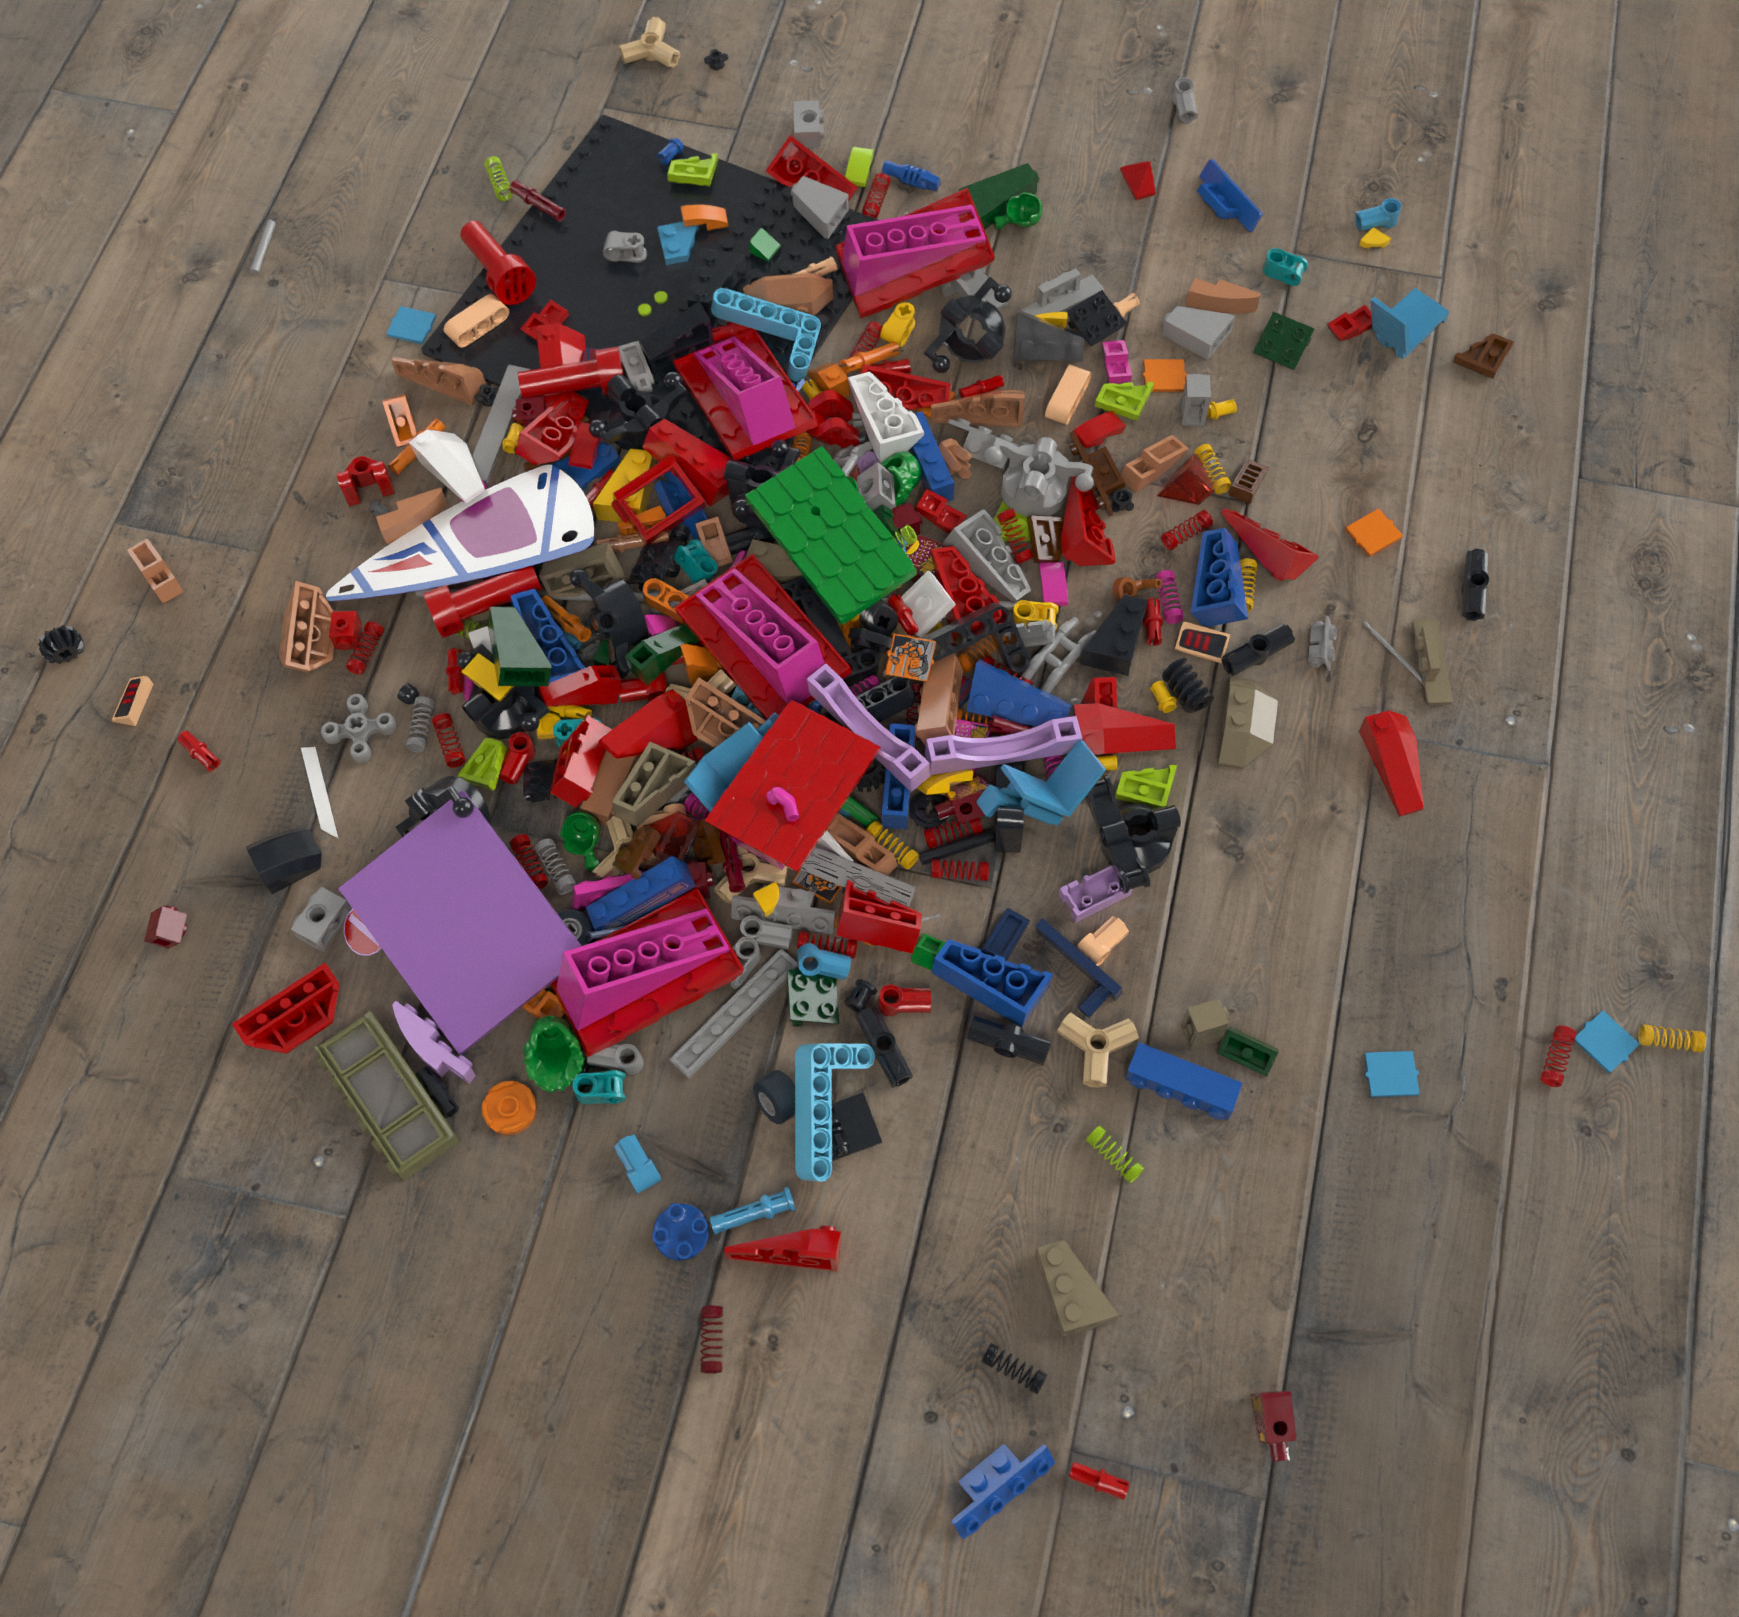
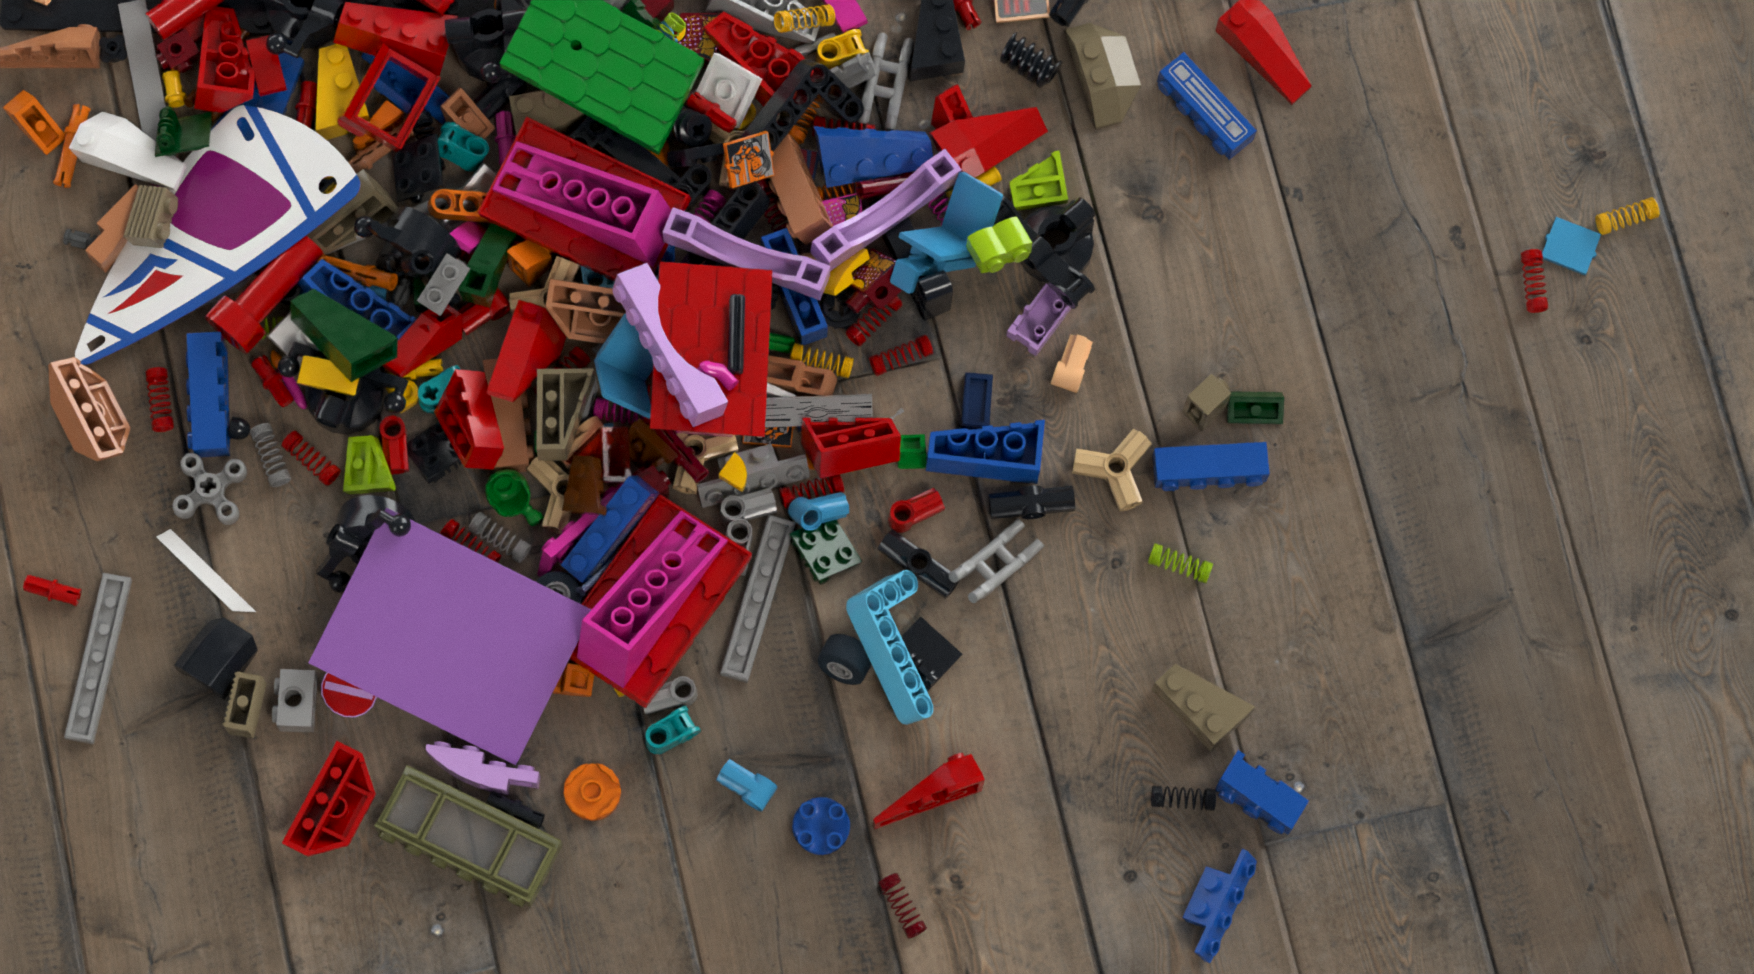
camera: 35 degrees left, 10 degrees up
brick [144,906,187,949] -> none
red brick [329,611,362,650] -> none
red piece [336,456,395,507] -> none
green hair [523,1016,585,1093] -> none
dark azure pin [710,1187,796,1234] -> none
black bush [844,979,878,1013] -> none
black piece [919,829,995,866] -> none
dark blue piece [1035,918,1122,1018] -> none
red axle [1069,1462,1130,1500] -> none
yellow pin [1150,681,1177,713] -> none
dark red torso [1251,1391,1296,1462] -> none
dark azure piece [1364,1051,1420,1097] -> none
none -> light grey tile [64,573,132,744]
none -> dark tan brick [123,185,178,248]
none -> dark green hinge [155,106,212,157]
none -> blue wedge [186,332,230,458]
none -> dark tan brick [222,671,267,738]
none -> light grey hinge [417,253,471,316]
none -> lavender arch [612,263,728,427]
none -> black axle [728,294,745,375]
none -> yellow piece [774,4,835,33]
none -> light grey piece [949,518,1044,603]
none -> lime brick [966,217,1032,273]
none -> blue brick [1157,52,1257,160]
none -> blue wedge [1215,750,1309,835]

